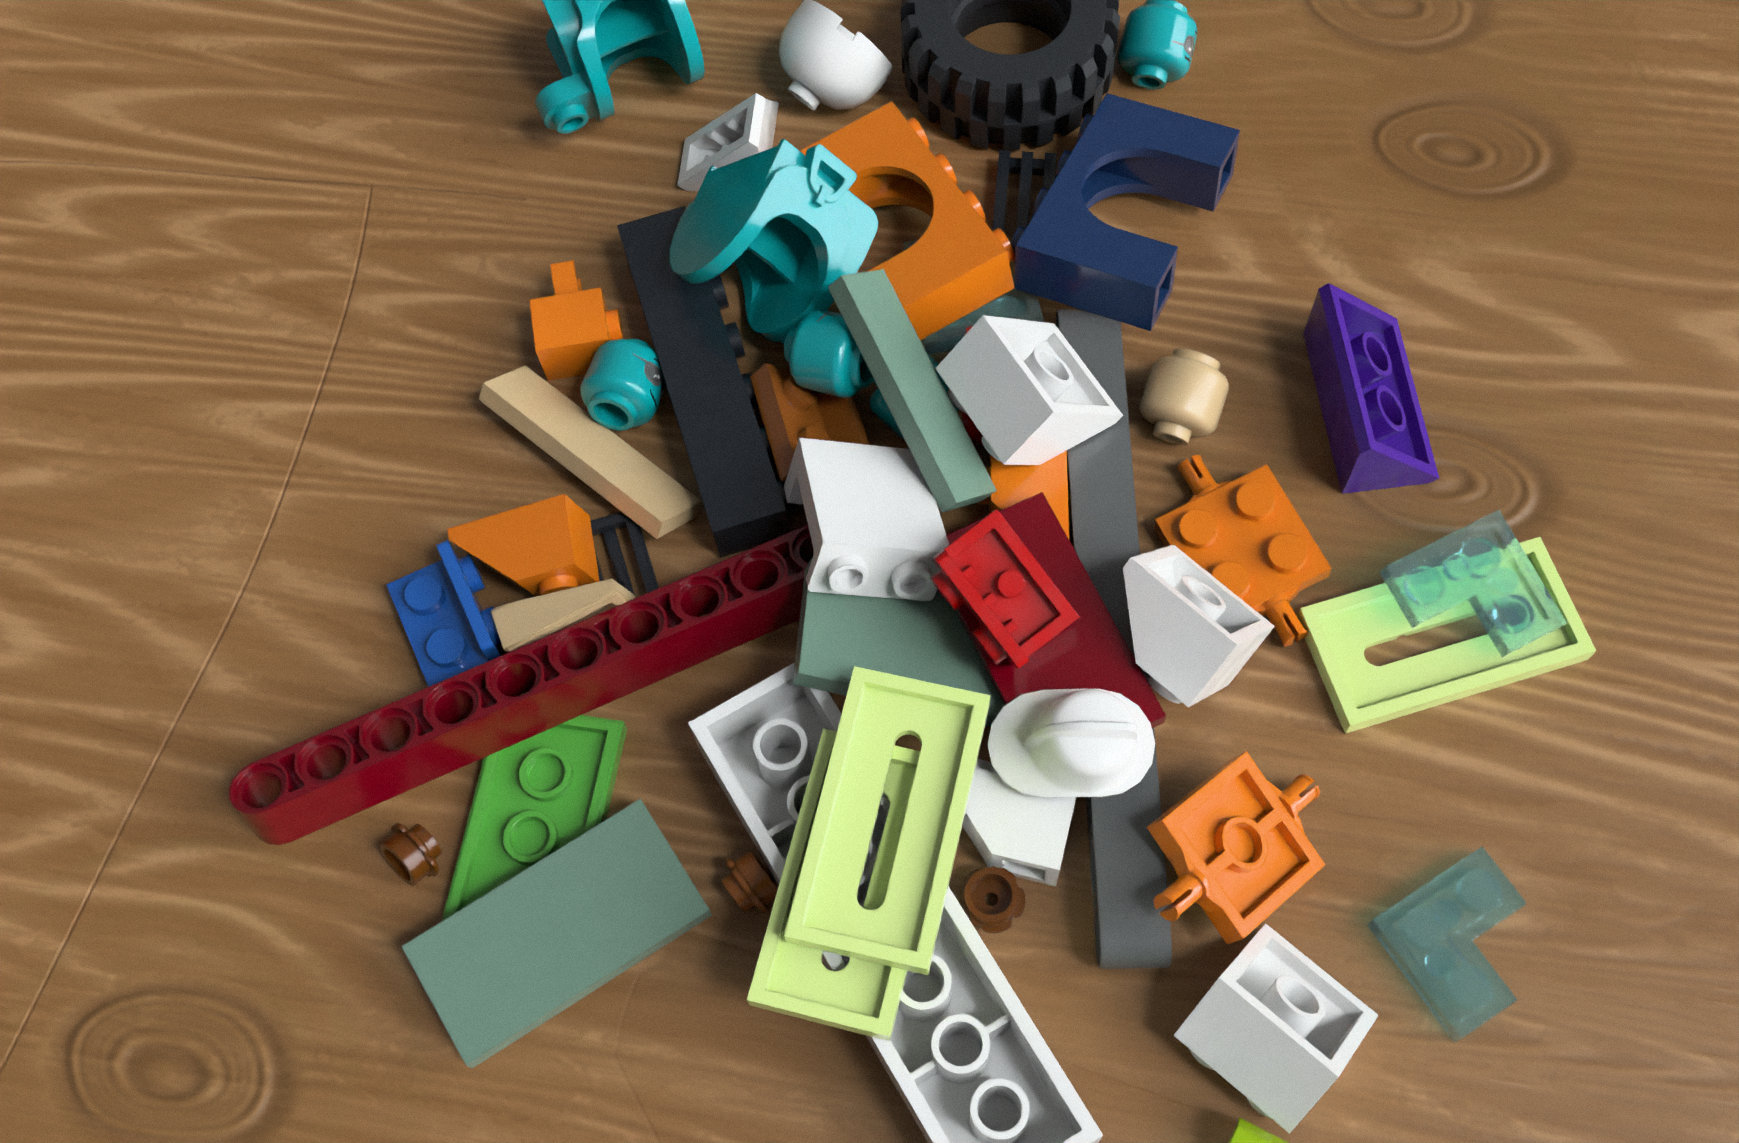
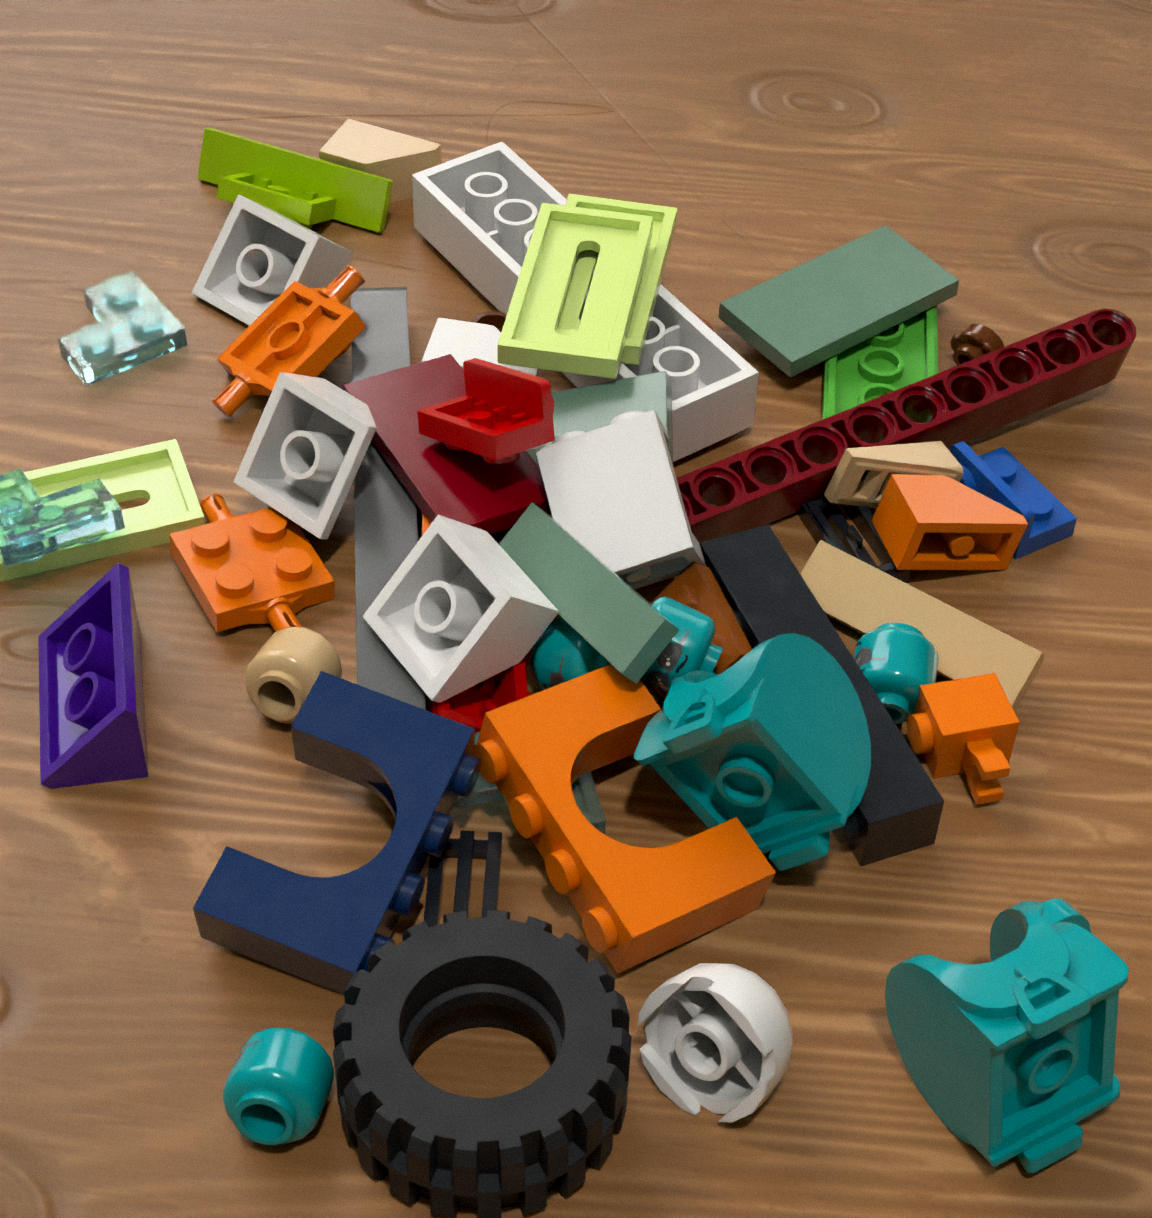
camera: 170 degrees right, 20 degrees down
white slope [677,93,779,192] -> none
white piece [988,688,1155,798] -> none

